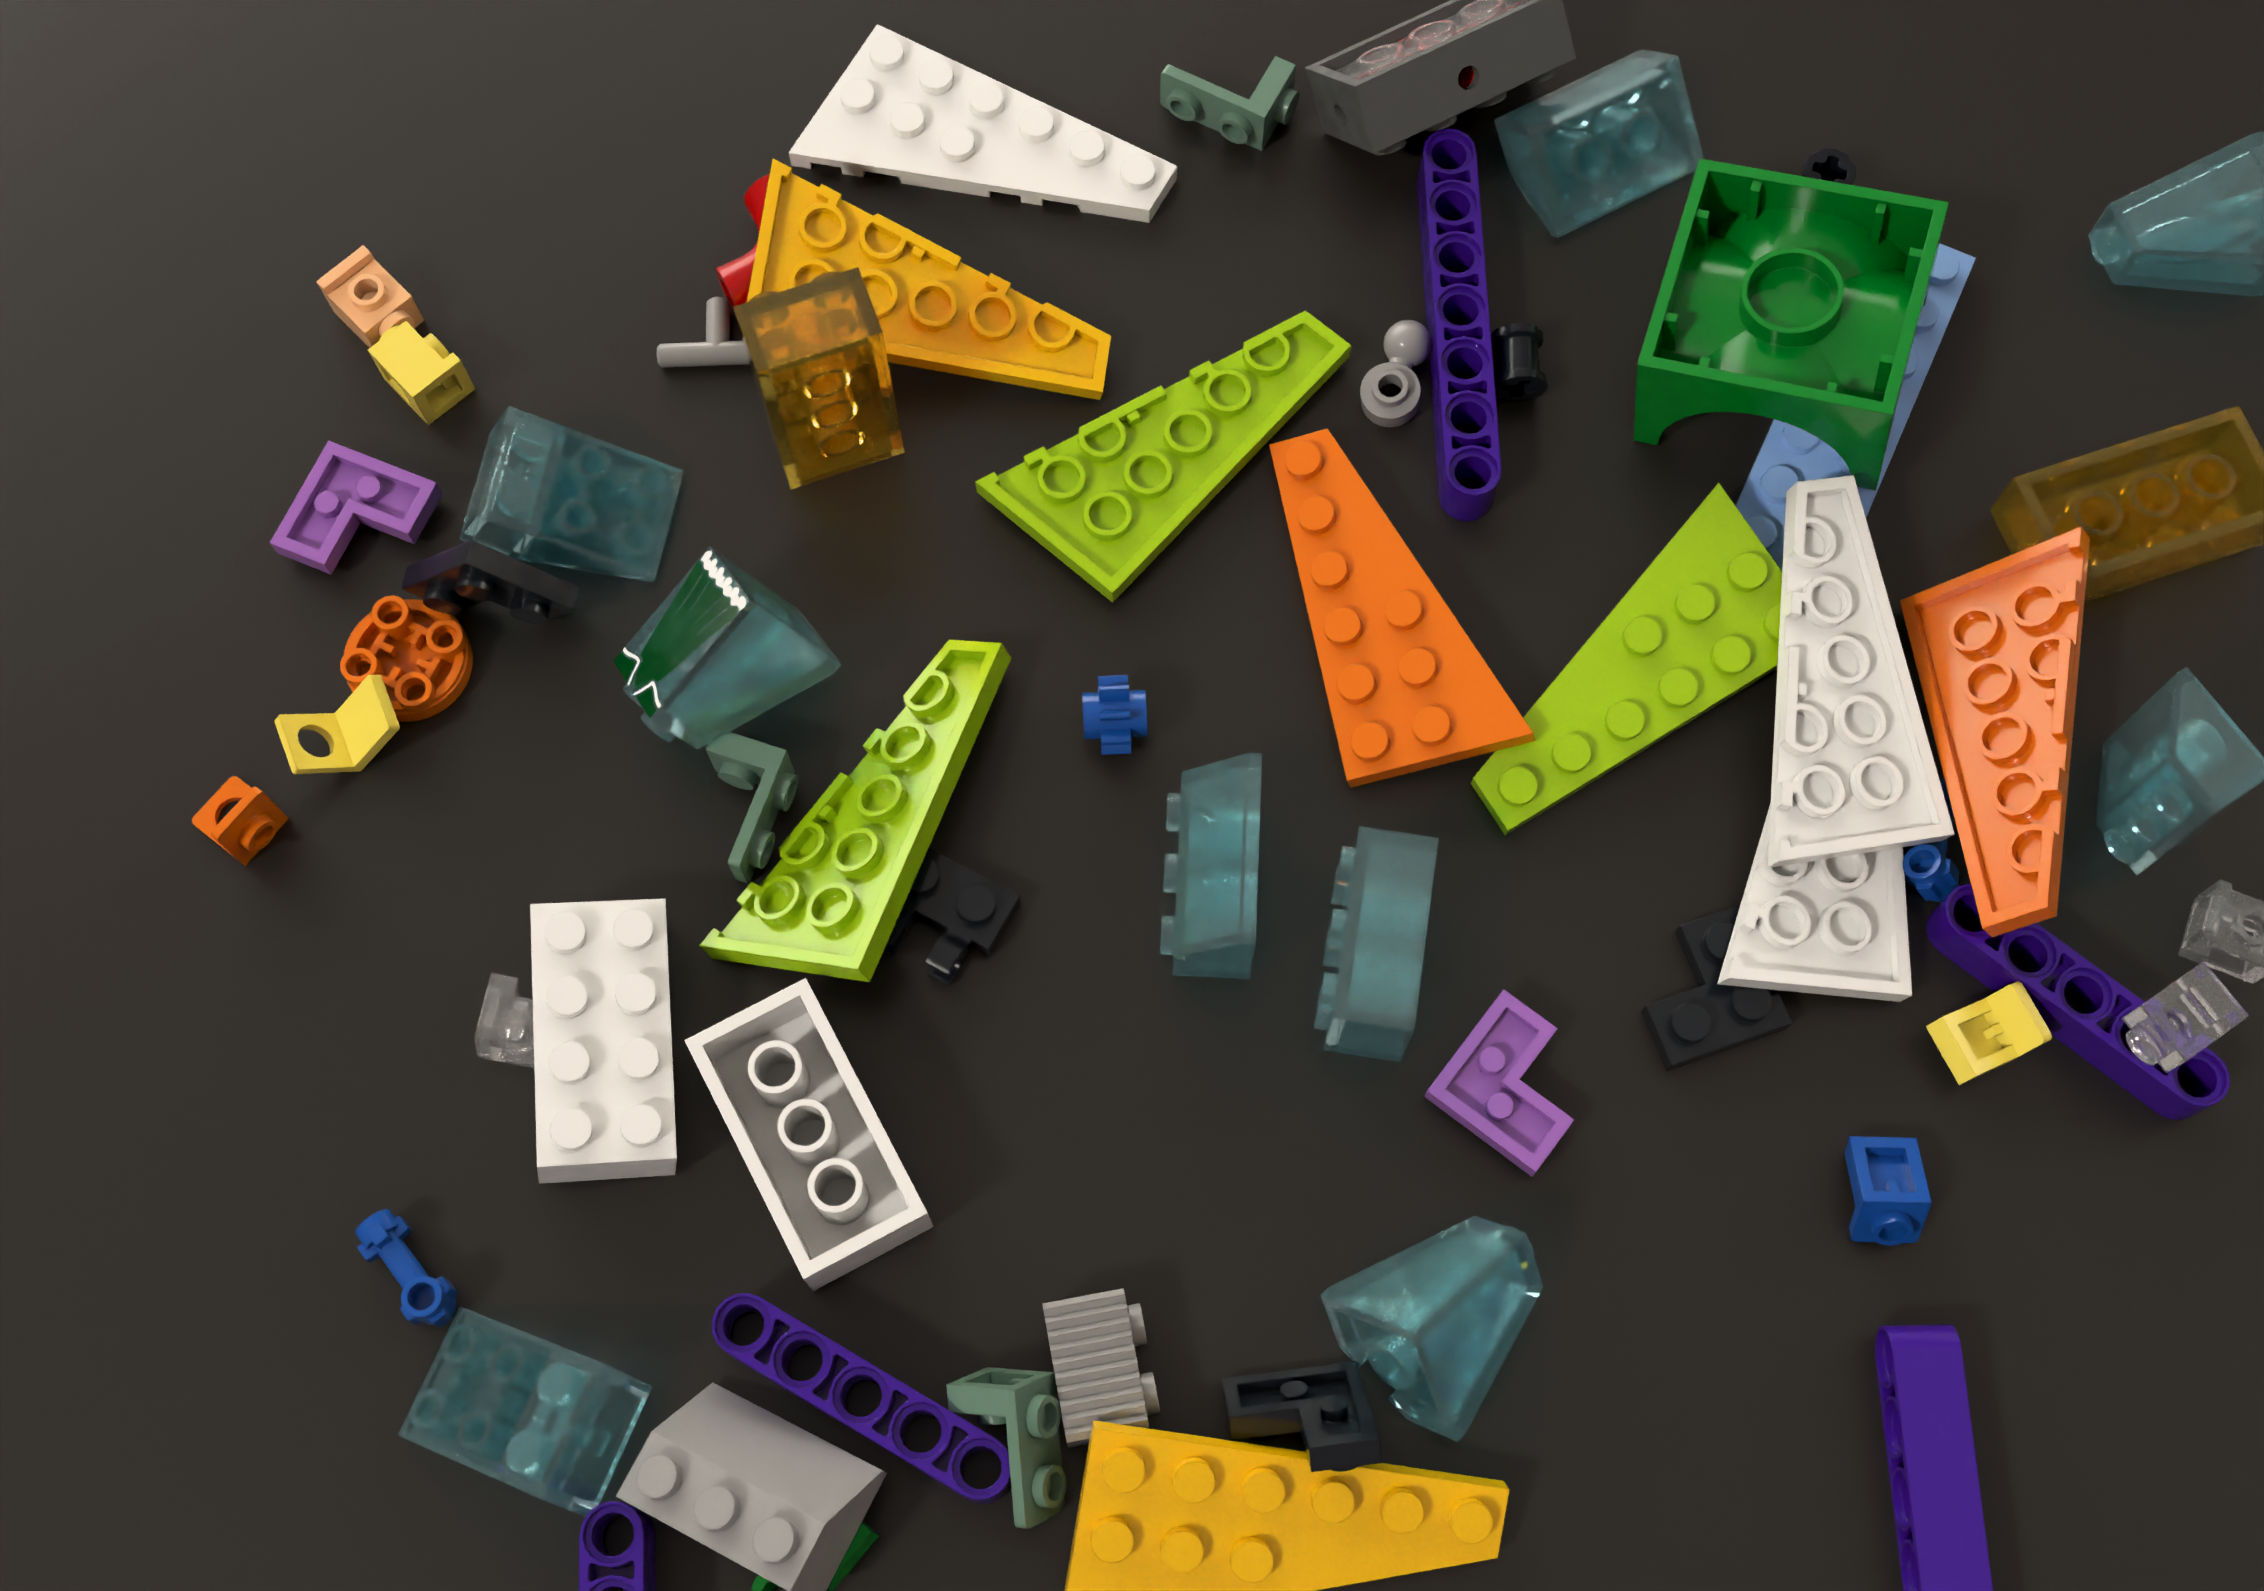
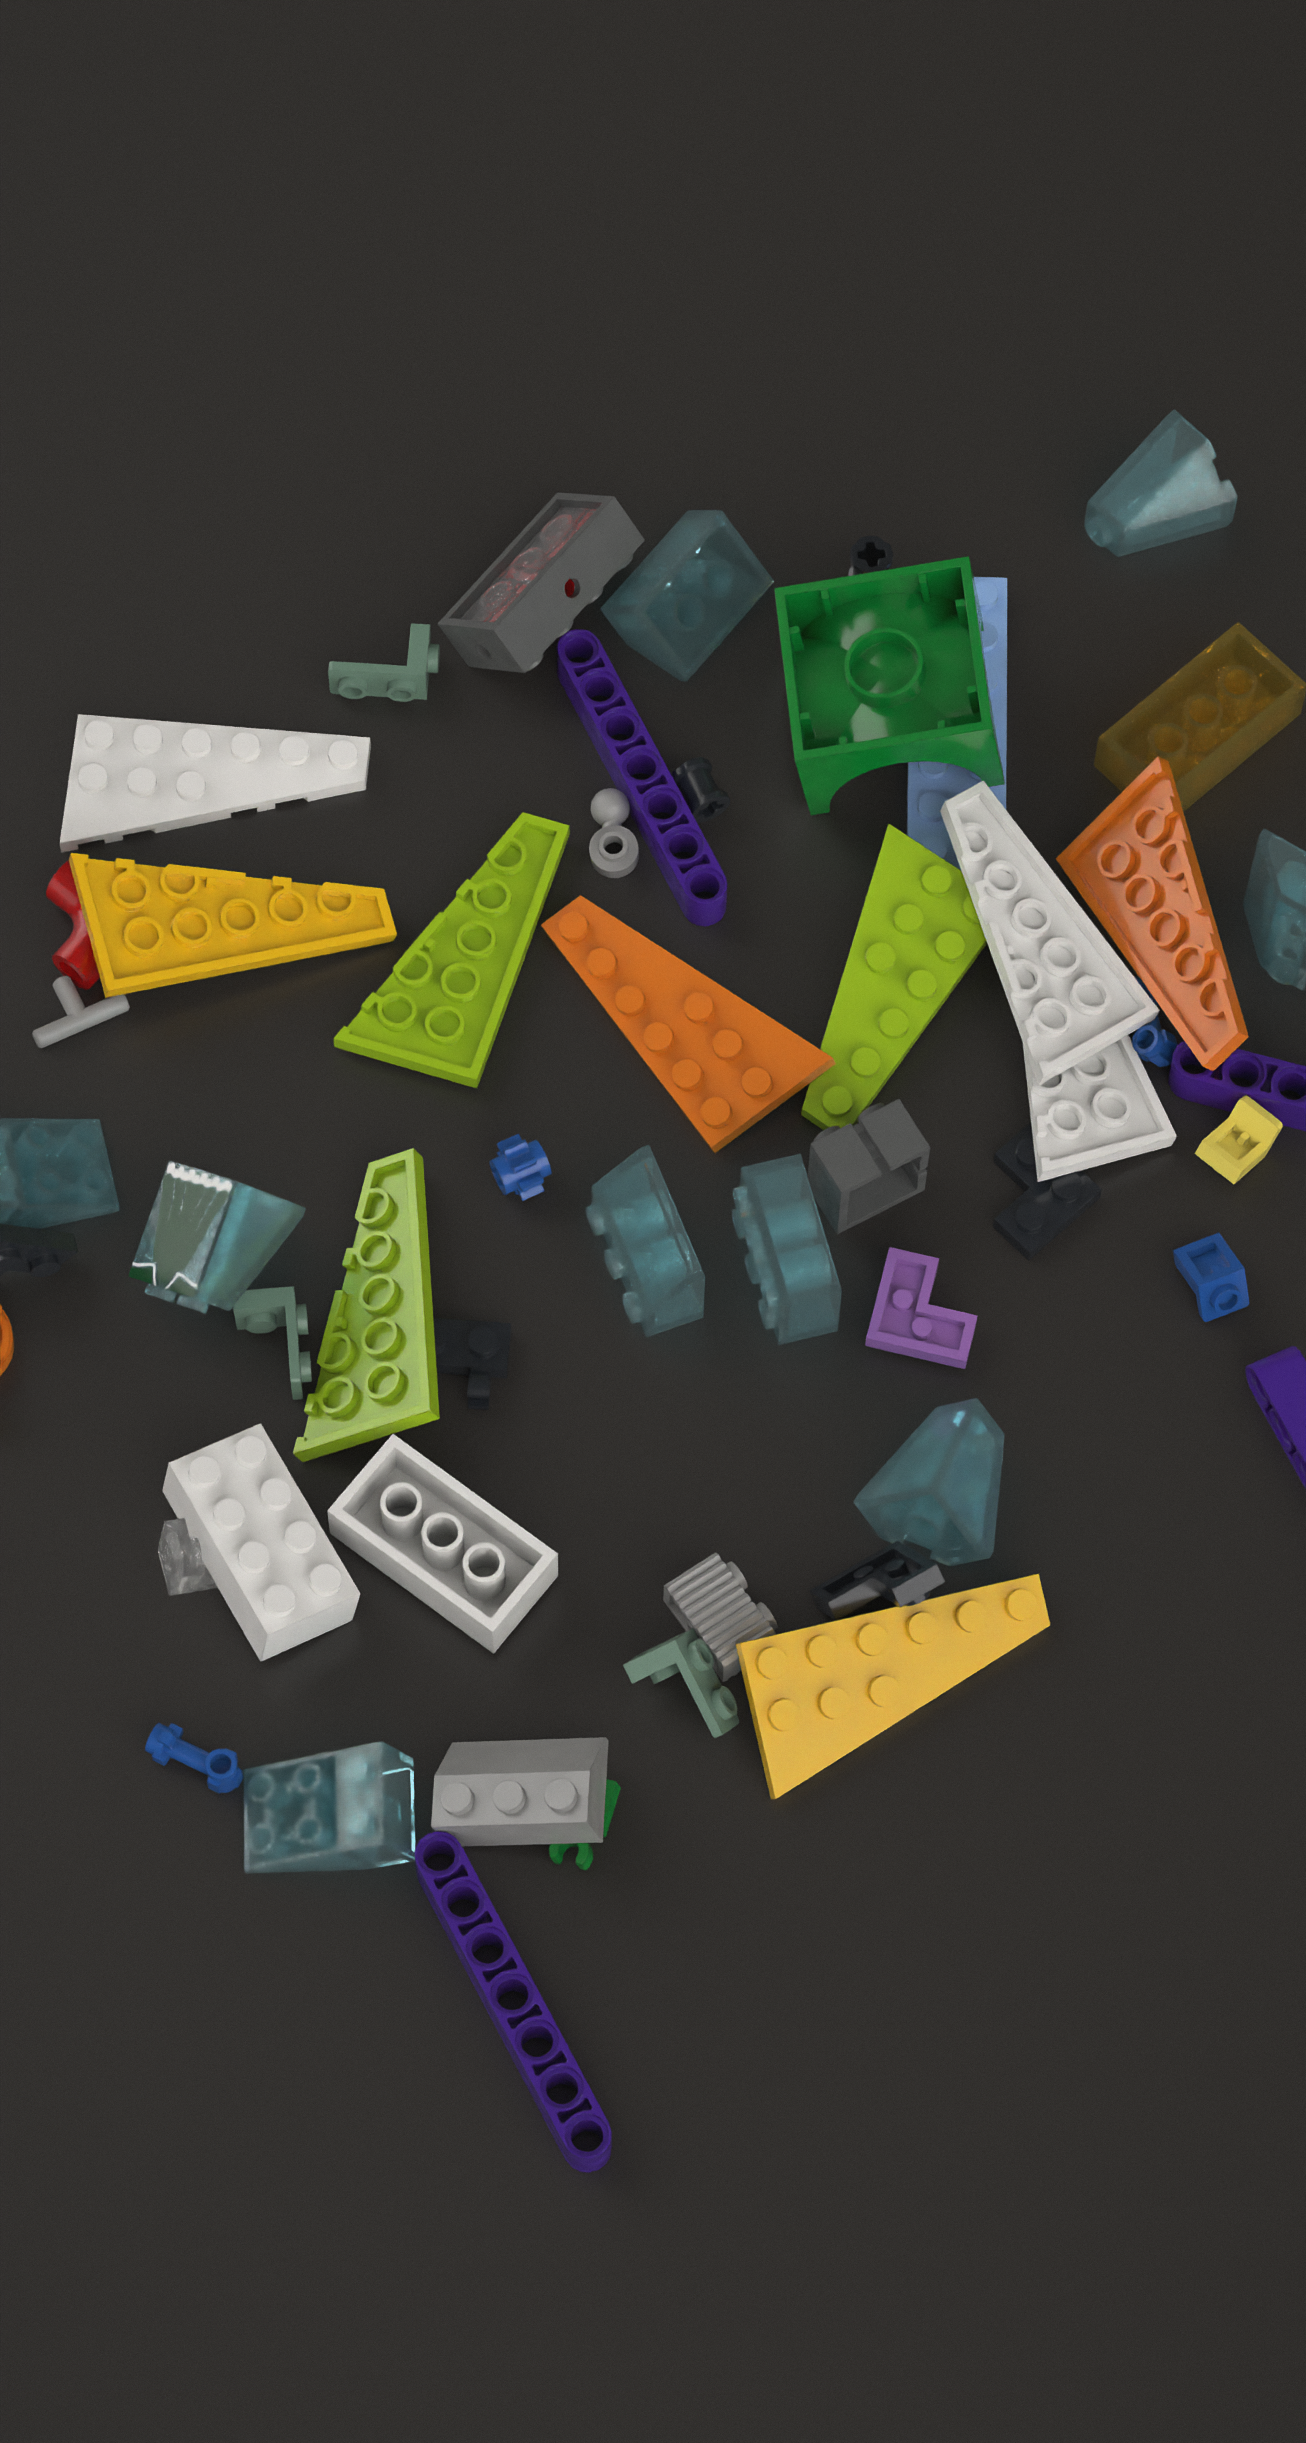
camera: 25 degrees left, 5 degrees down
dark purple beam [712,1293,1011,1504] -> none
clear yellow brick [733,267,905,490] -> none
none -> dark grey piece [807,1099,930,1235]

